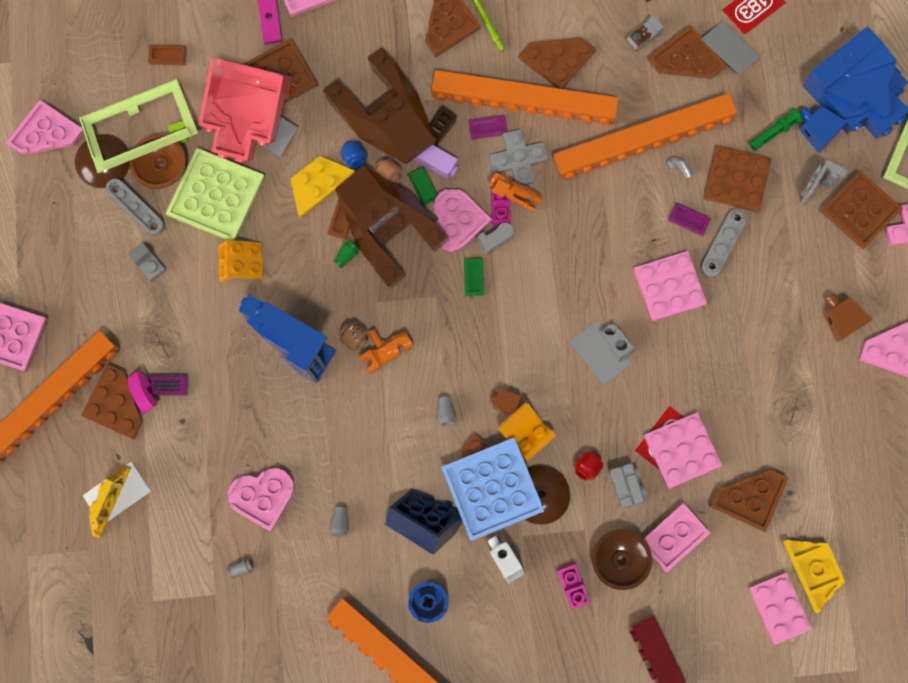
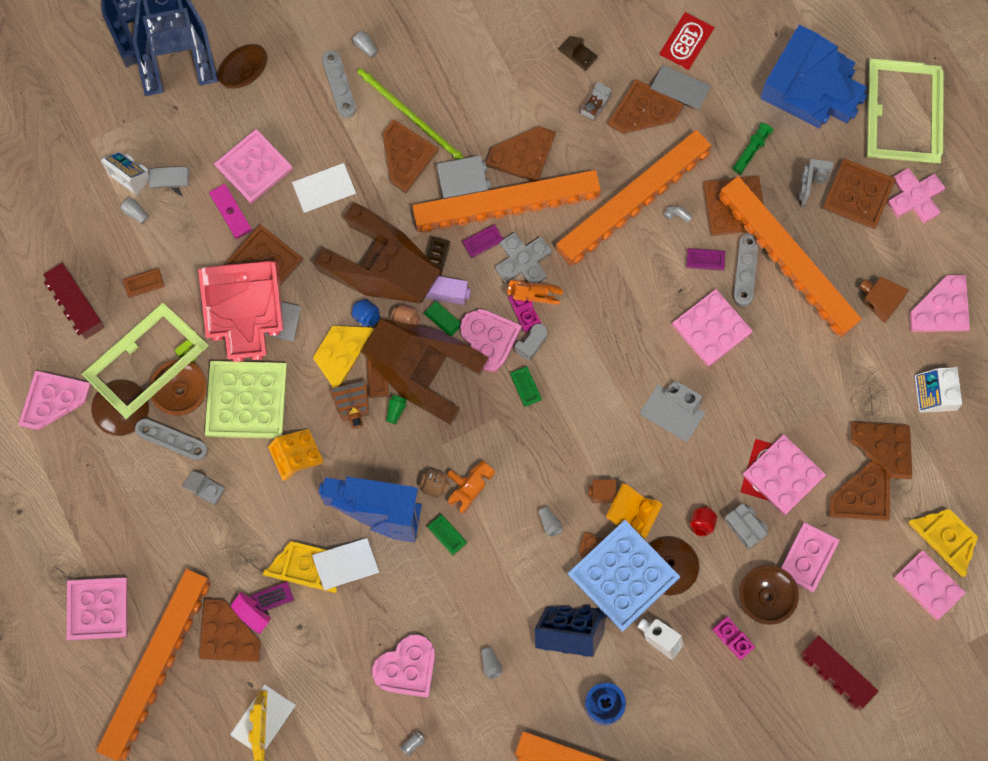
camera: 25 degrees left, 5 degrees down
blue torso [800,107,847,153] -> none
none -> dark red brick [43,263,105,340]
none -> yellow wing [263,541,337,594]
none -> white sticker [292,163,356,213]
none -> white sticker [312,538,379,590]
none -> torso [330,381,369,429]
none -> green tile [427,514,468,556]
none -> light grey brick [437,156,491,199]
none -> orange brick [719,176,862,337]
none -> dark orange plate [851,422,913,479]
none -> slope [914,367,962,413]

